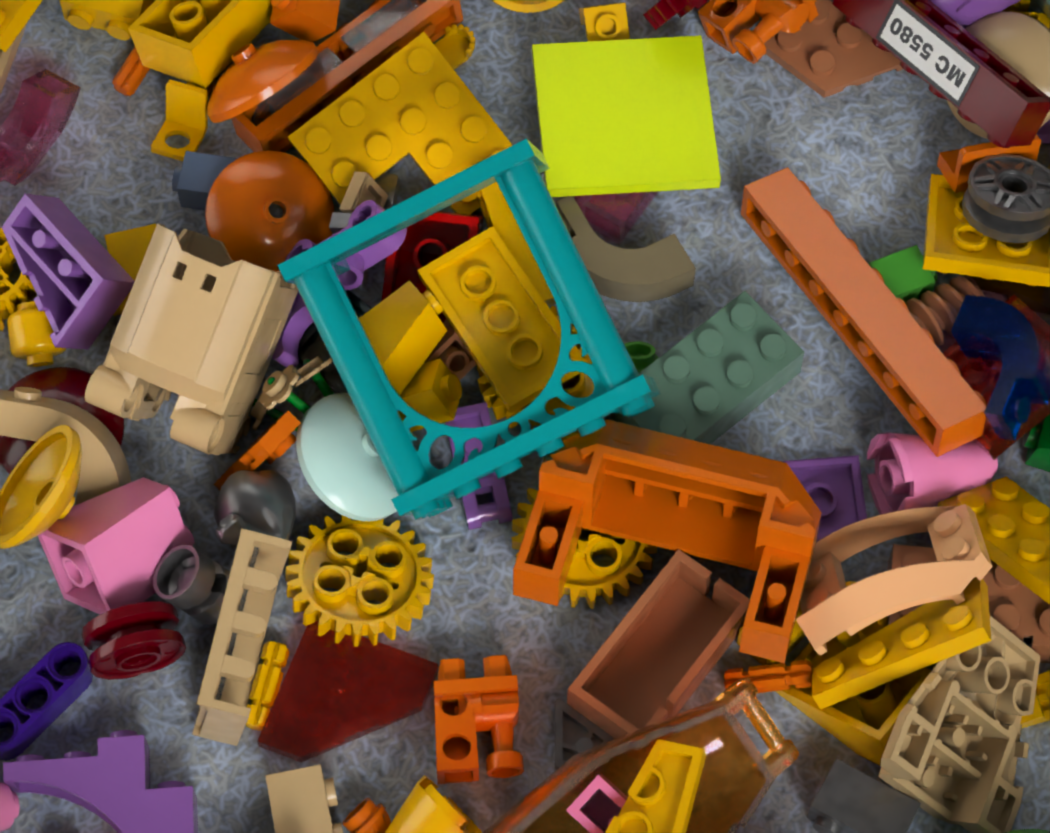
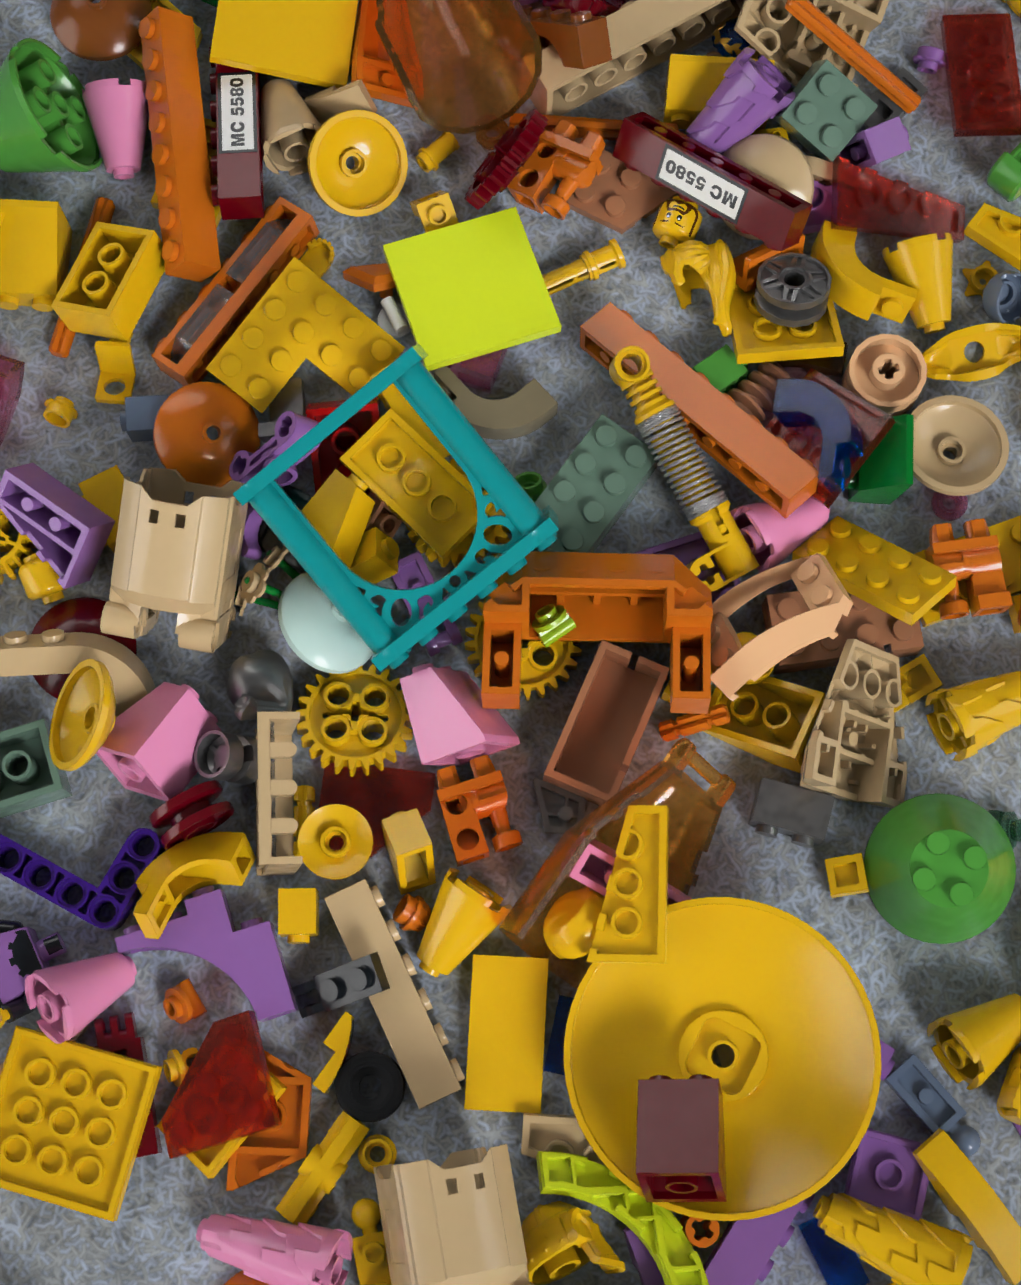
camera: 15 degrees left, 10 degrees up
orange dish [206,40,319,123] -> none
orange wing [213,410,301,490] -> none
tan tile [339,172,388,213] -> none
yellow wing [812,577,991,710] -> none
none -> yellow plate [43,396,78,428]
none -> yellow arch [133,832,256,939]
none -> yellow brick [278,888,319,944]
none -> yellow dish [297,804,373,880]
none -> orange piece [343,263,396,298]
none -> white plate [378,296,411,338]
none -> yellow slope [381,808,436,895]
none -> bright pink slope [399,663,520,767]
none -> lime plate [532,604,577,648]
none -> yellow pin [542,238,626,295]
none -> yellow piece [609,346,760,592]
none -> yellow head [652,196,703,250]
none -> yellow hair [660,239,737,338]

